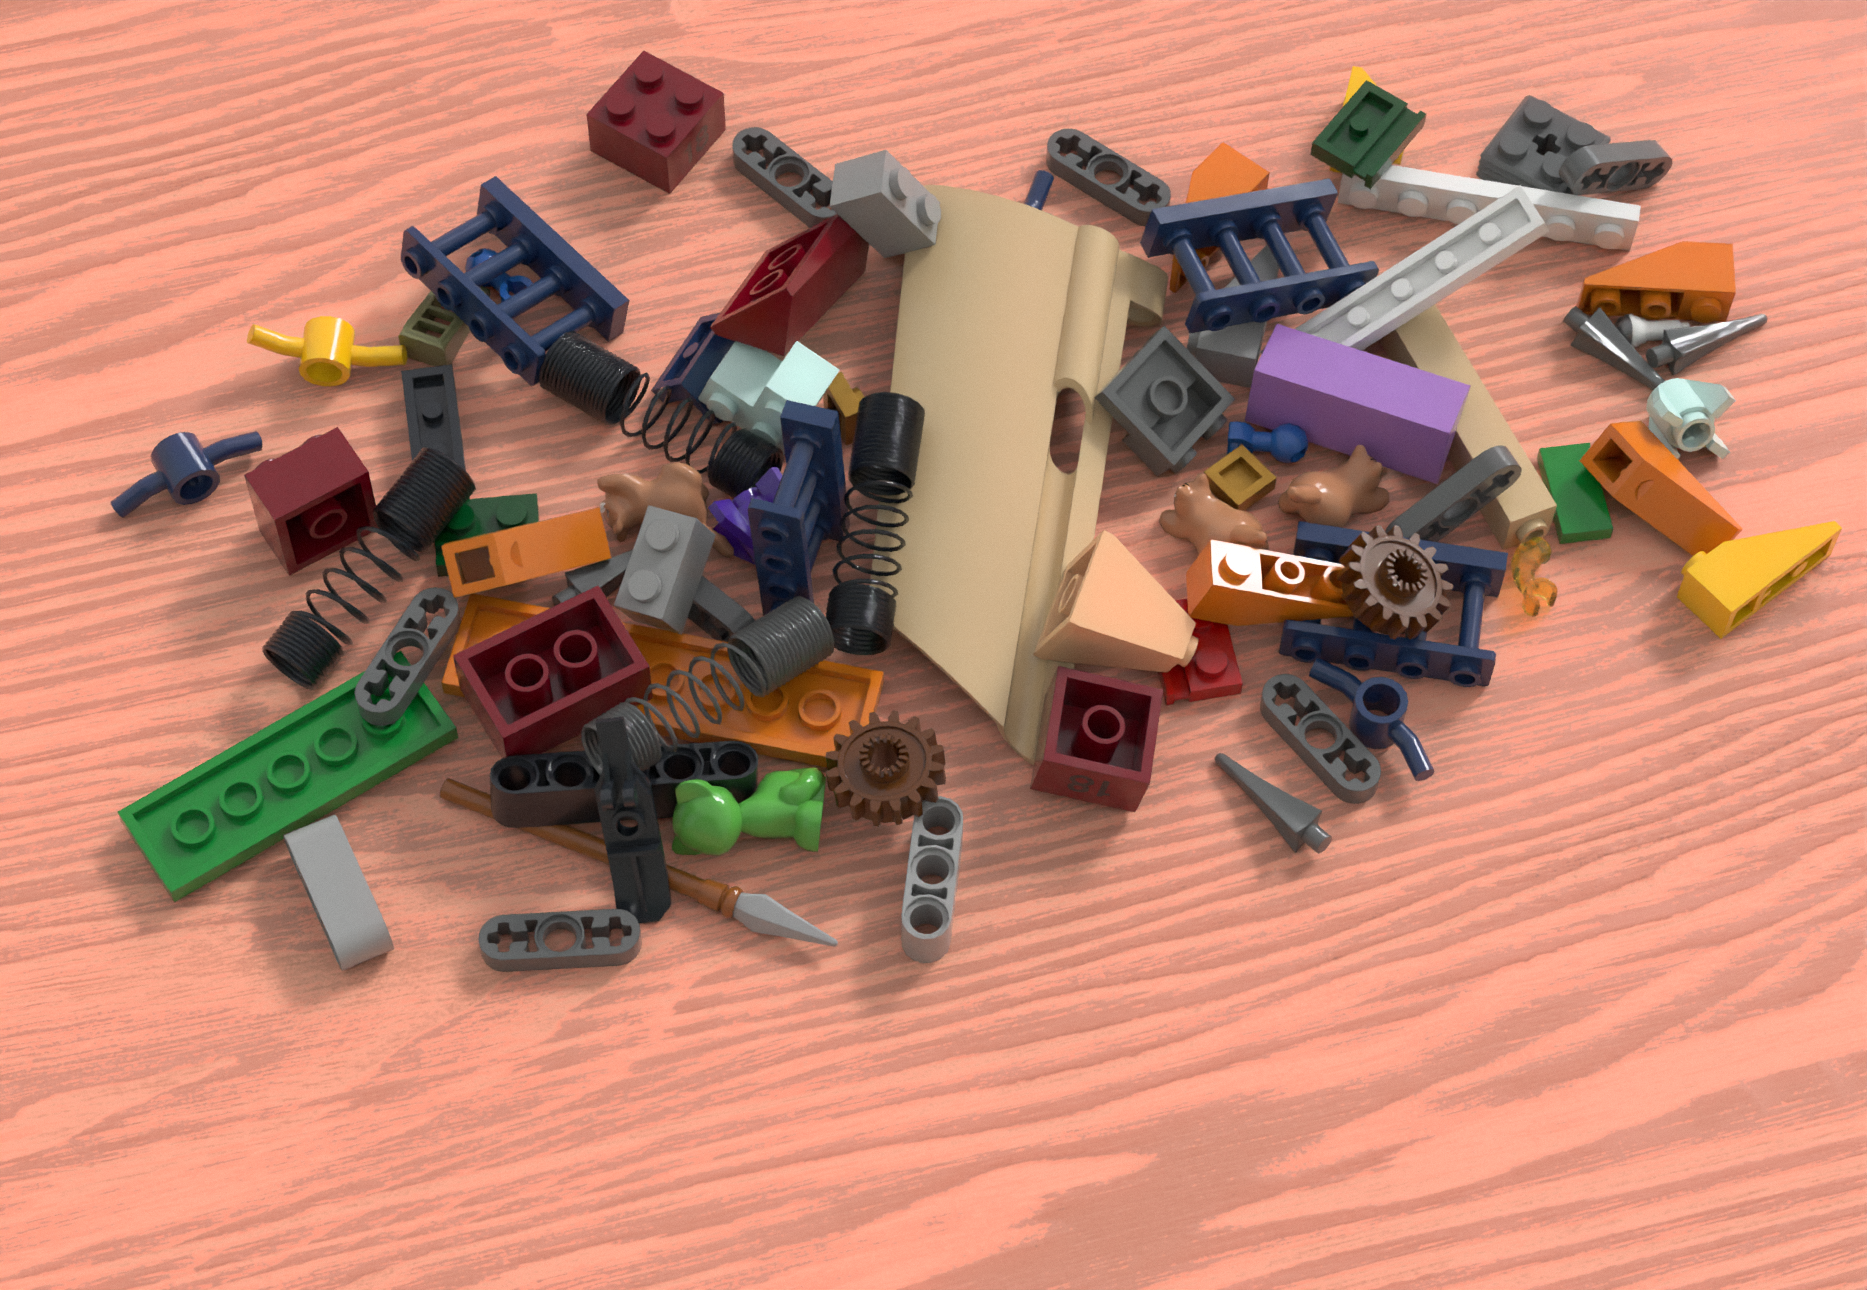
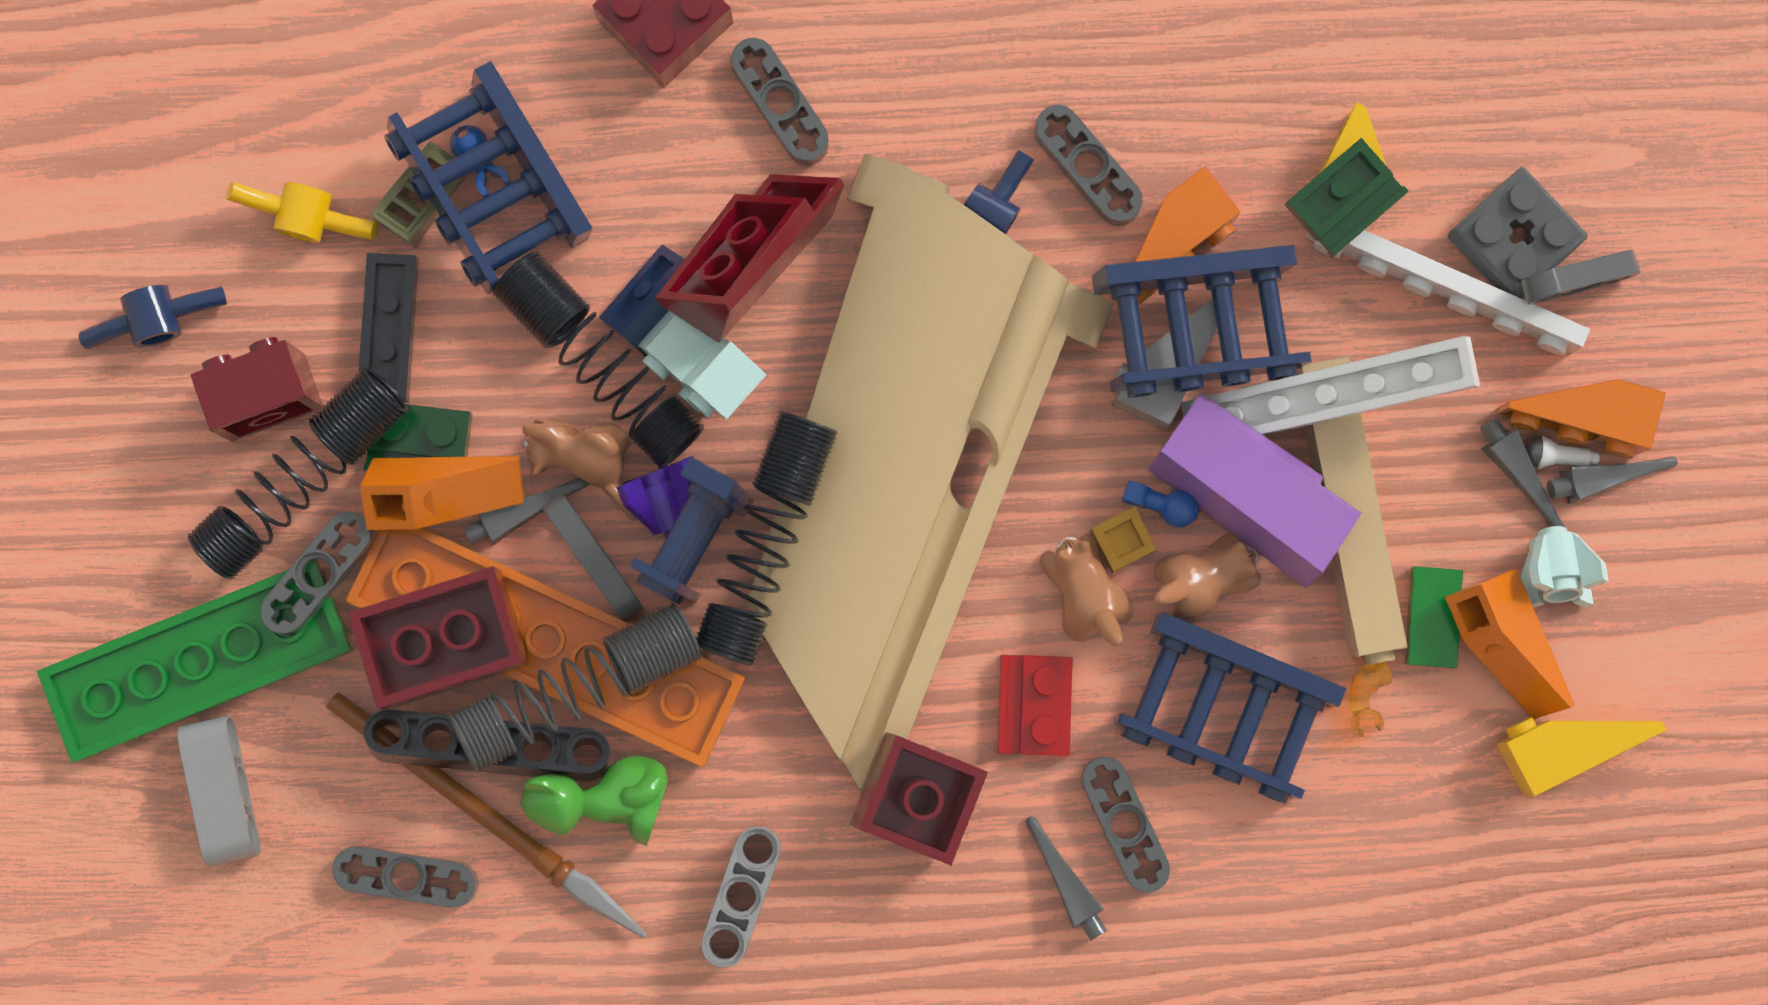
camera: 10 degrees right, 25 degrees up
black piece [594,716,672,923] -> none
light grey brick [614,505,716,635] -> none
pearl gold plate [823,372,864,446] -> none
reddish brown gear [825,711,946,826] -> none
light grey brick [830,150,941,258] -> none
light nougat slope [1033,530,1198,673] -> none
dark grey plate [1094,326,1235,477] -> none
orange slope [1186,540,1354,626] -> none
dark blue piece [1309,658,1435,781] -> none
reddish brown gear [1337,525,1453,640] -> none
dark grey beam [1385,445,1522,542] -> none

